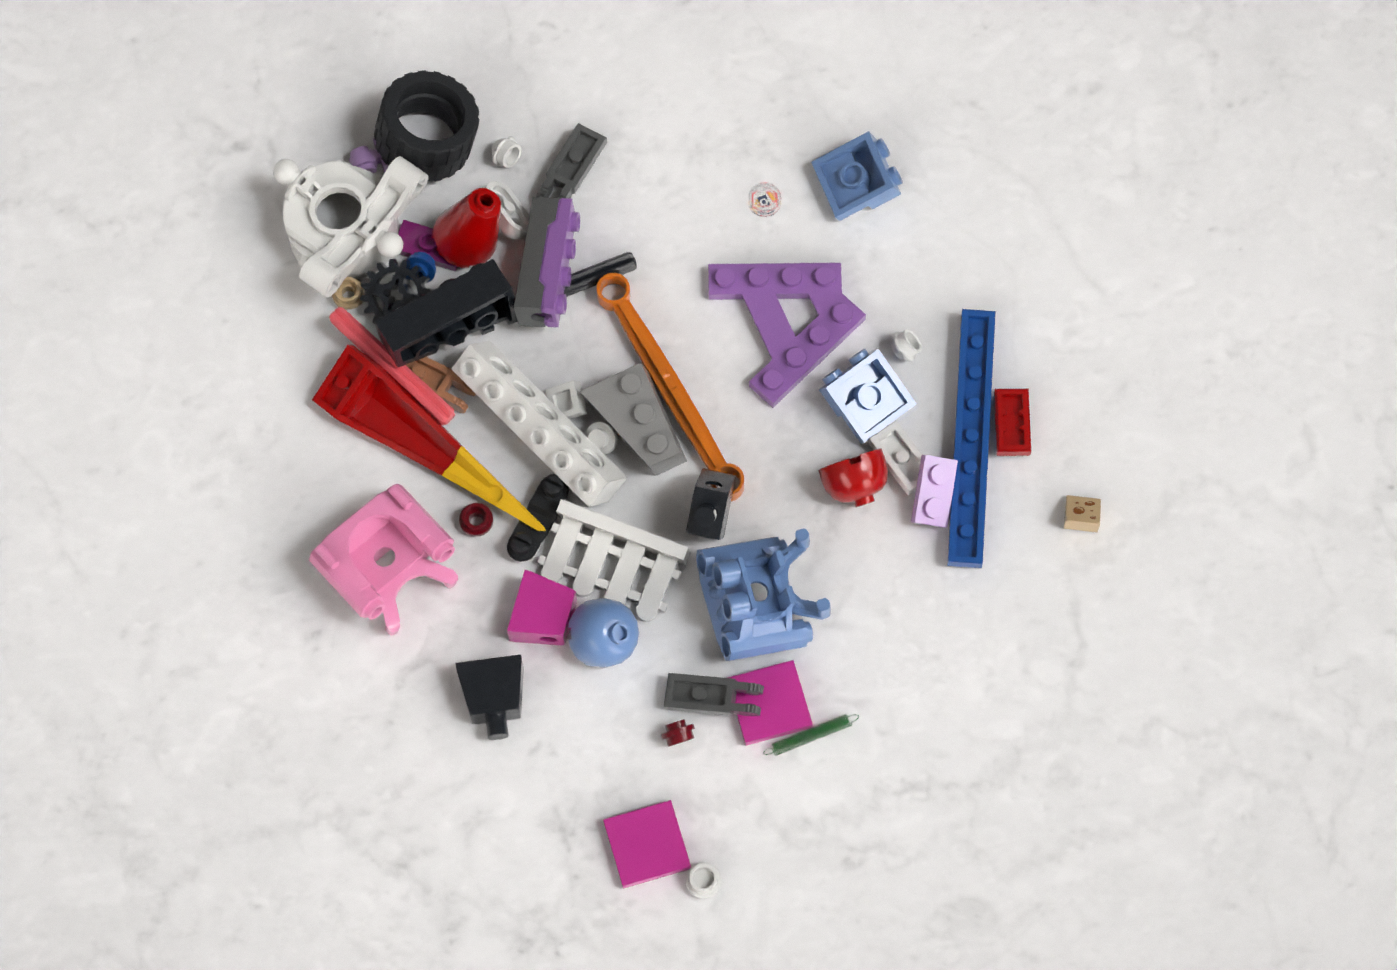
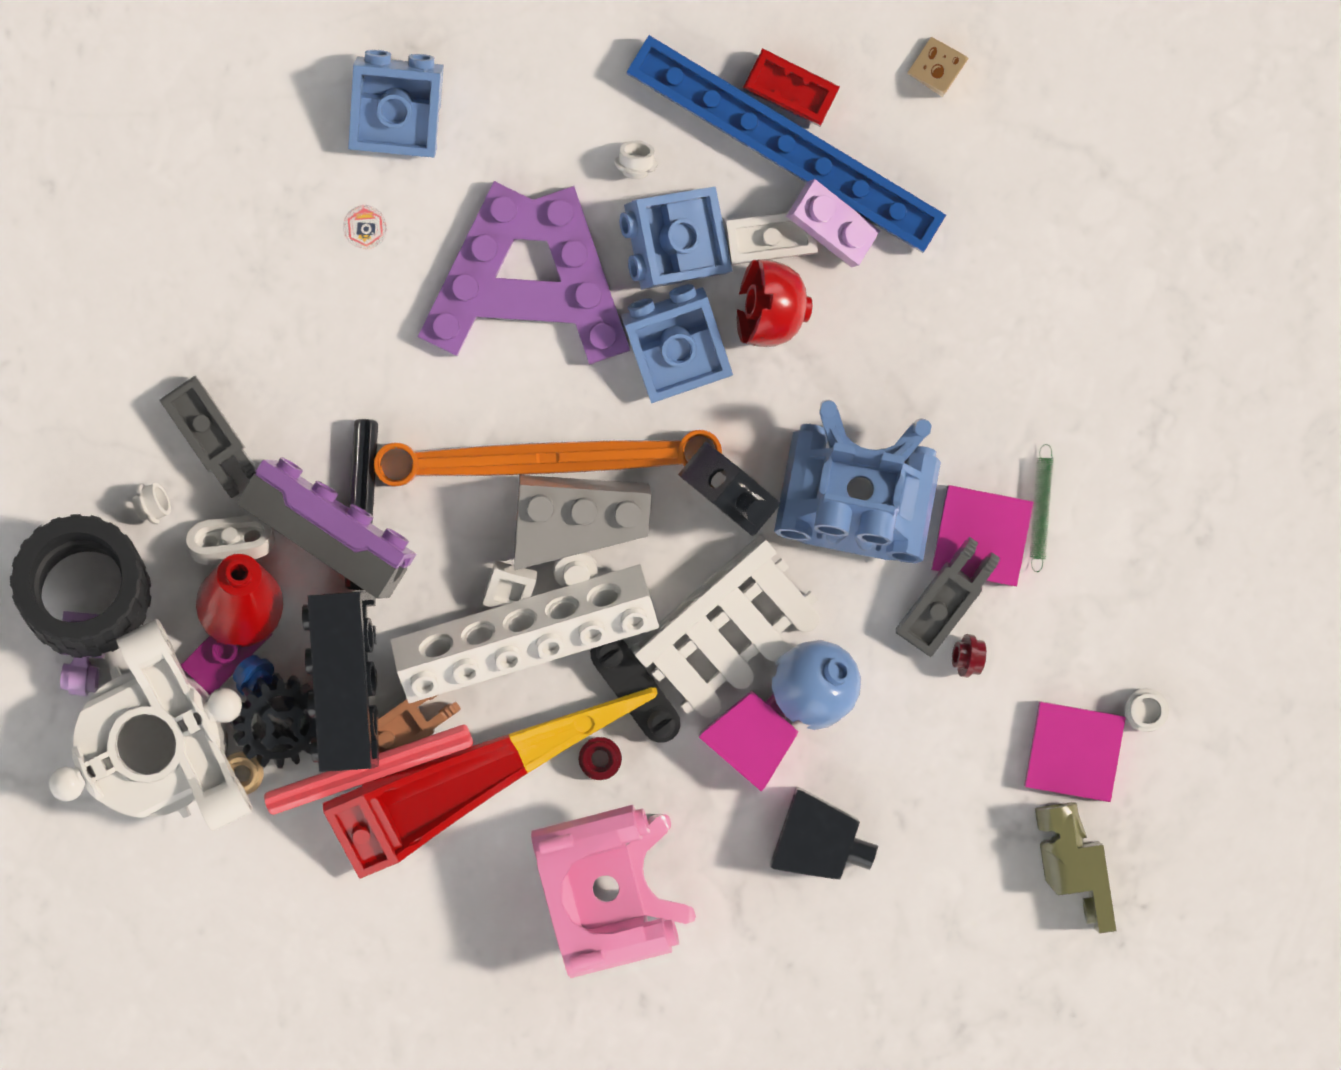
camera: 60 degrees left, 20 degrees up
none -> medium blue plate [621,284,733,404]
none -> olive plate [1035,802,1117,934]

